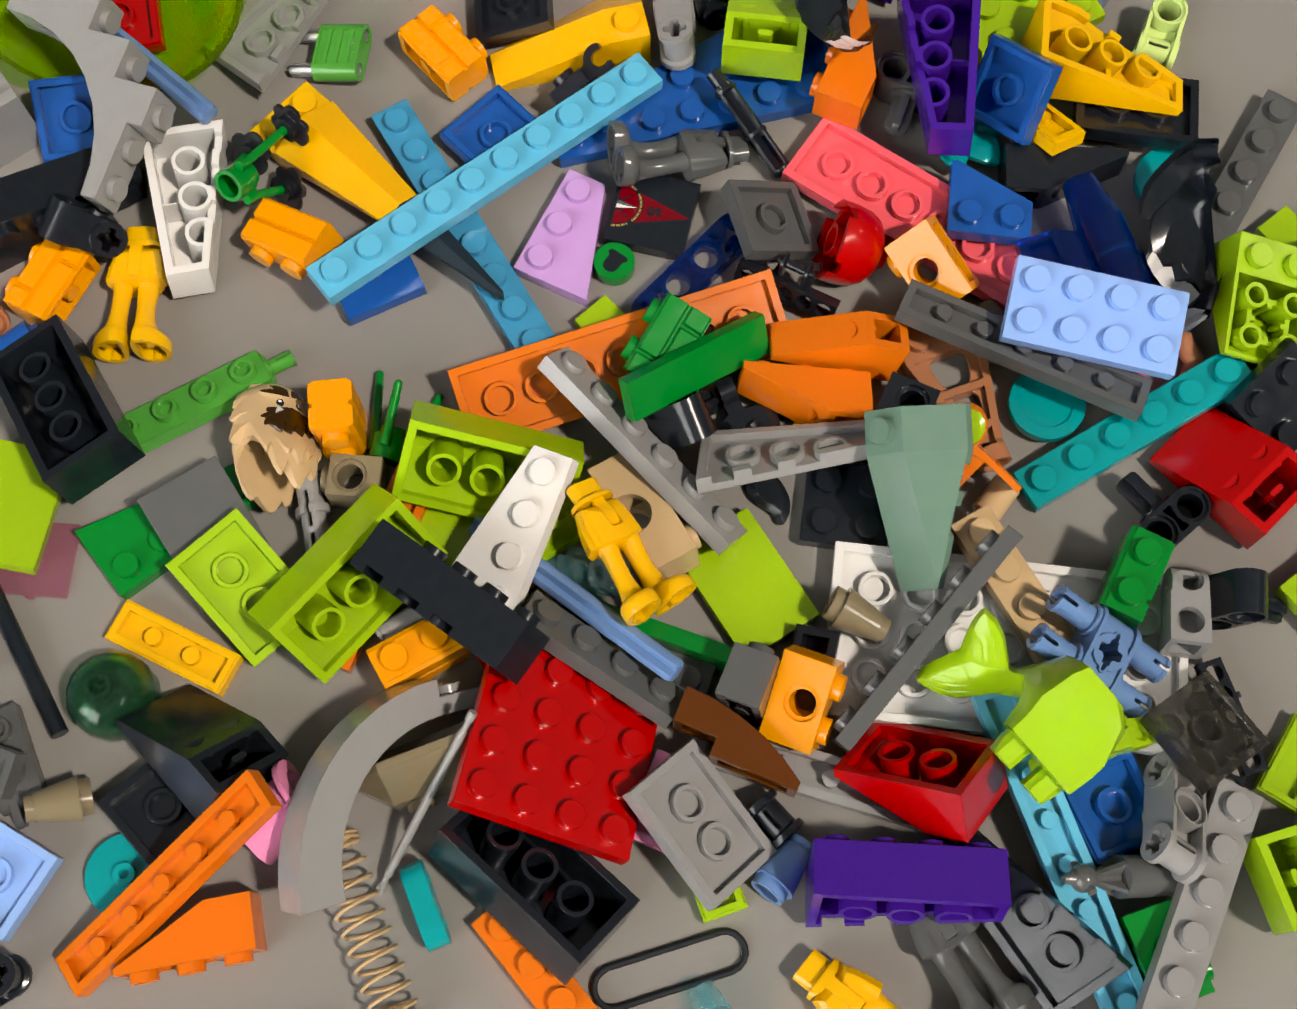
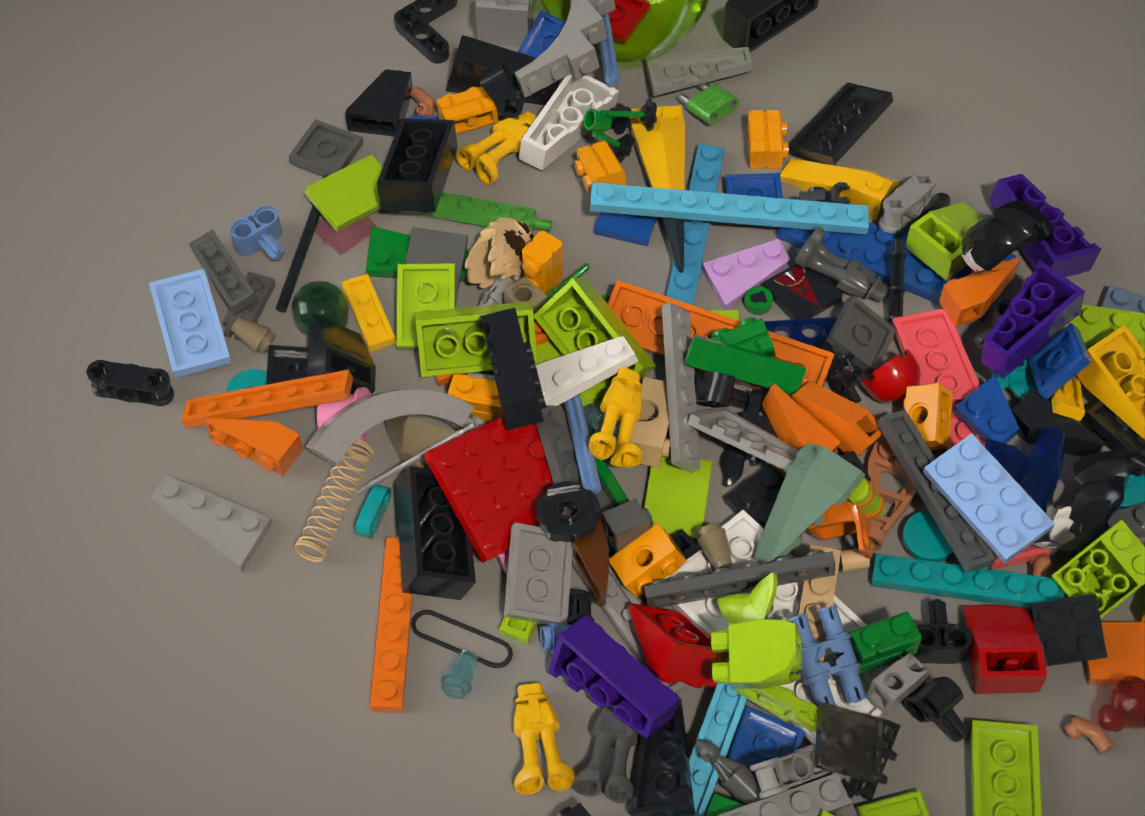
camera: 40 degrees right, 15 degrees down
none -> black plate [537,481,600,542]

